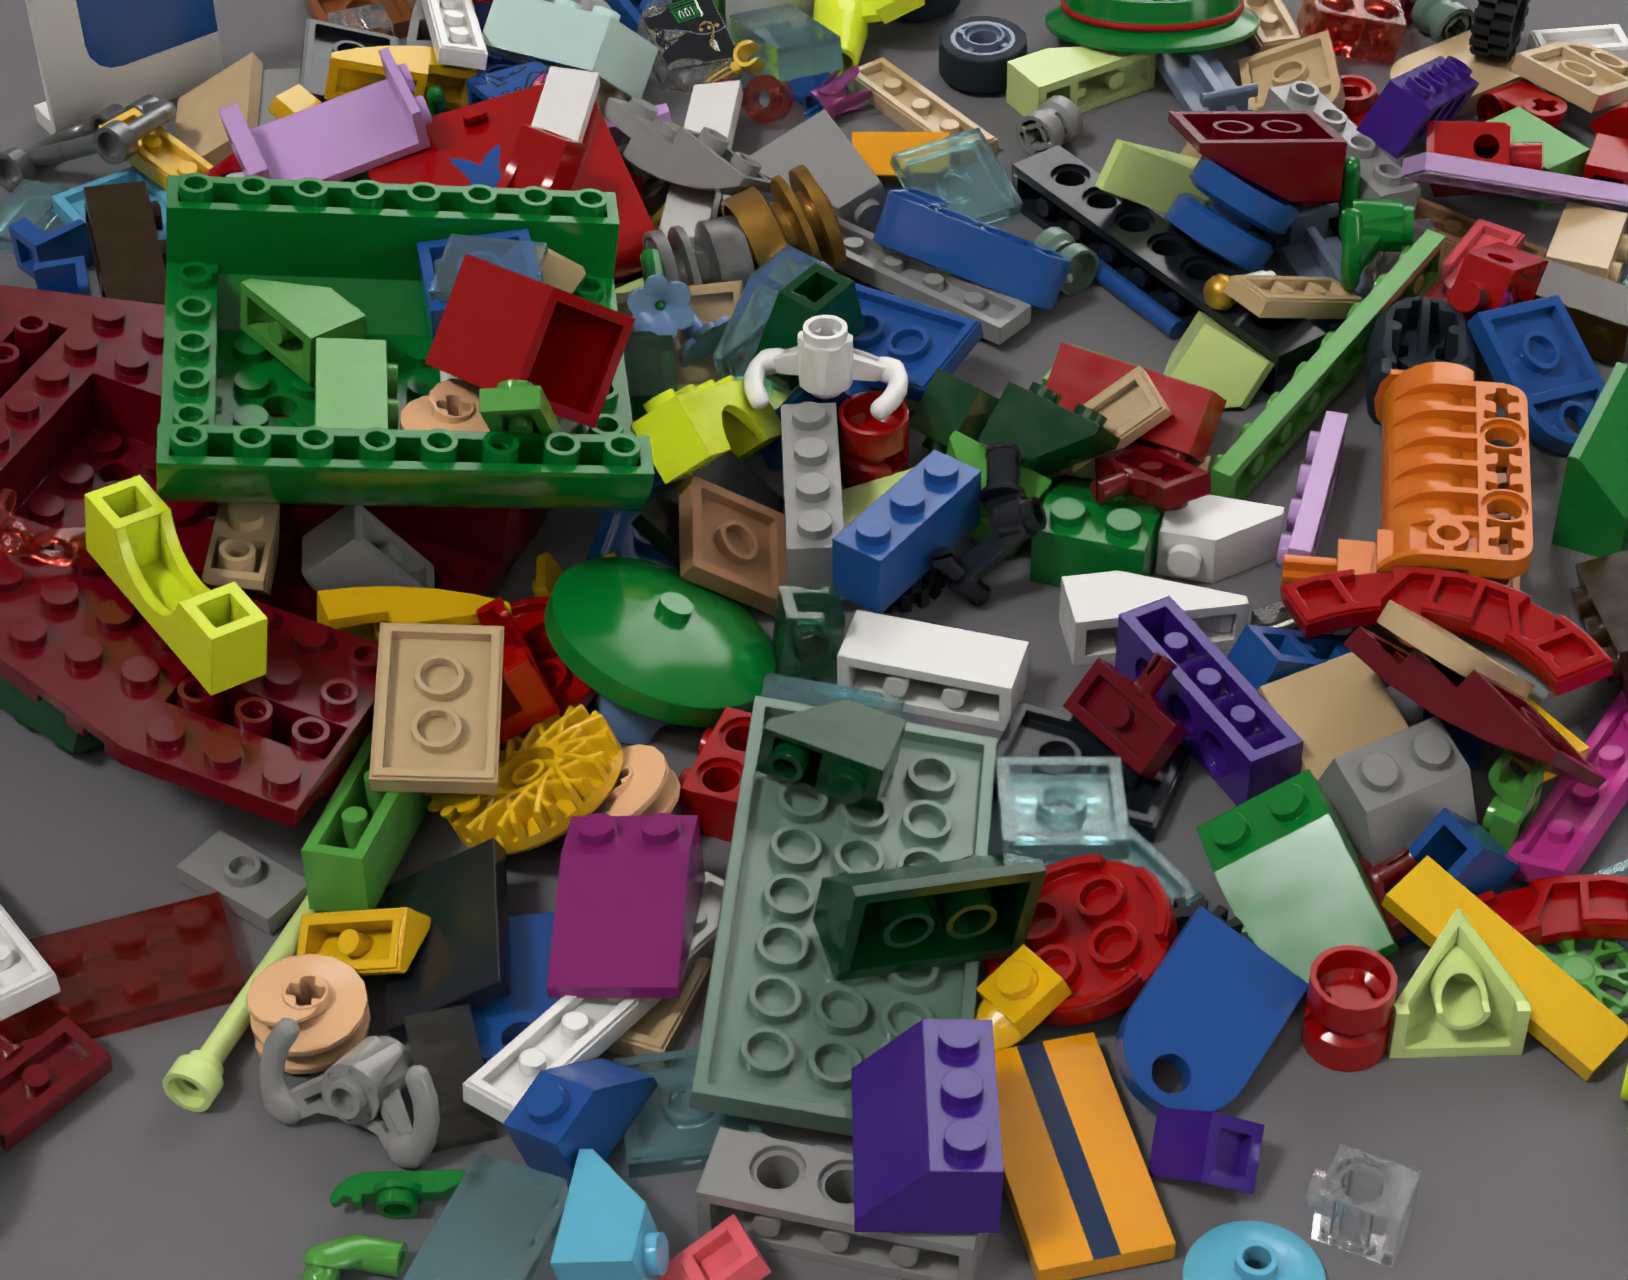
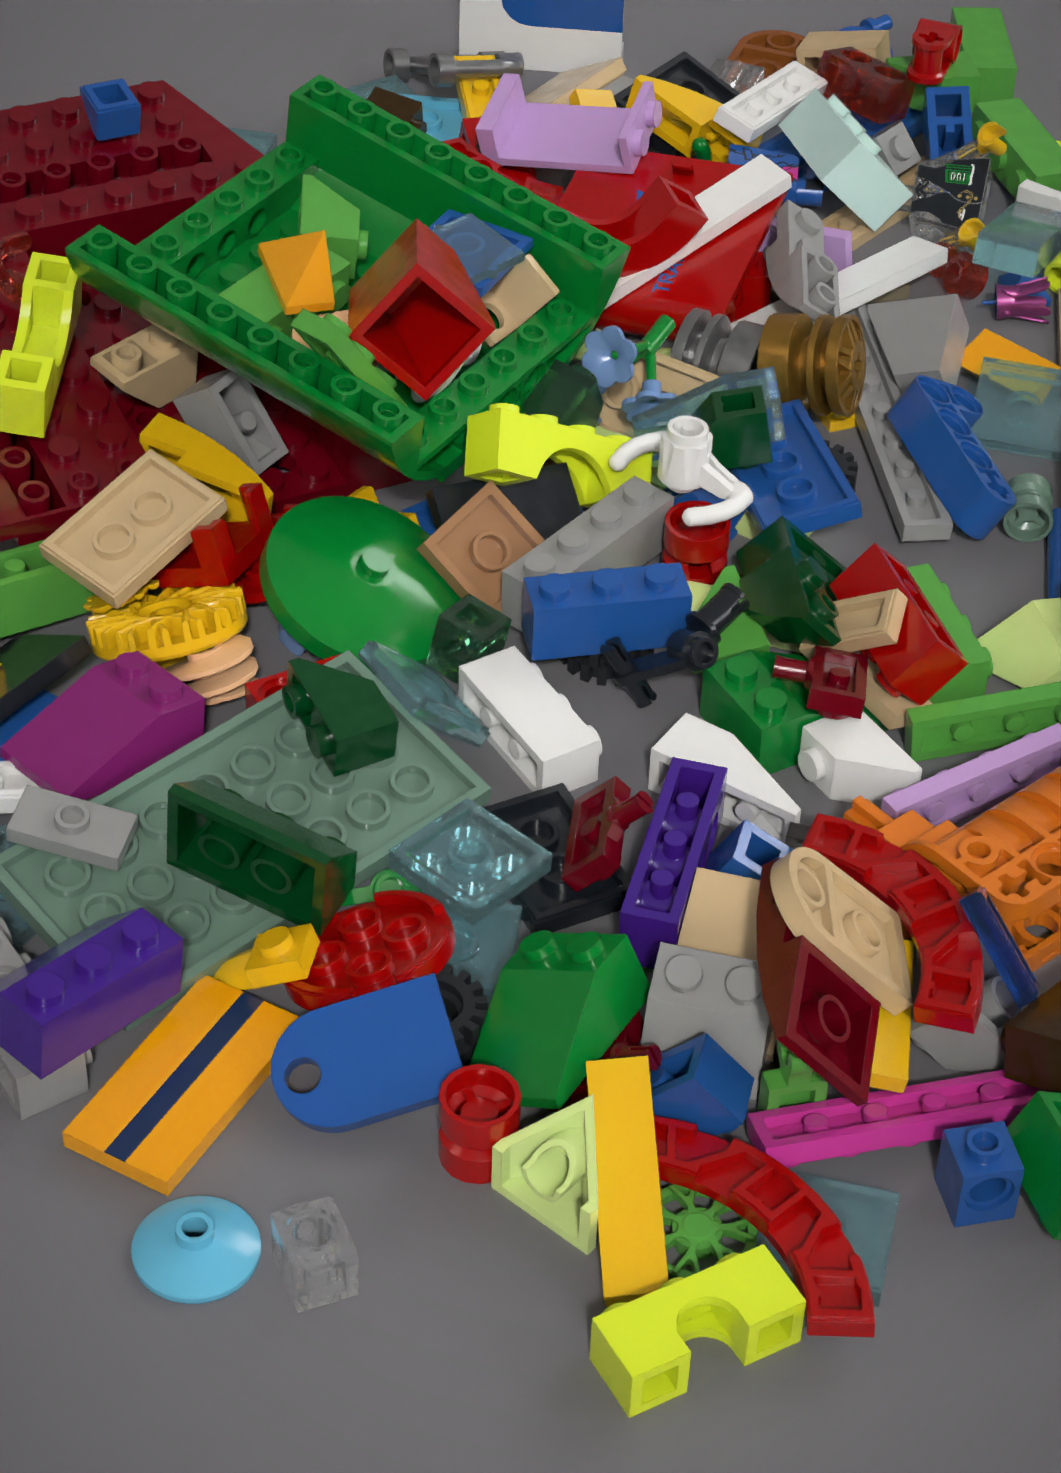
camera: 40 degrees right, 0 degrees up
dark purple panel [1148,1107,1265,1194] -> none
none -> light grey plate [6,784,138,871]
none -> light orange slope [257,230,335,315]
none -> clear blue tile [959,885,1041,1008]

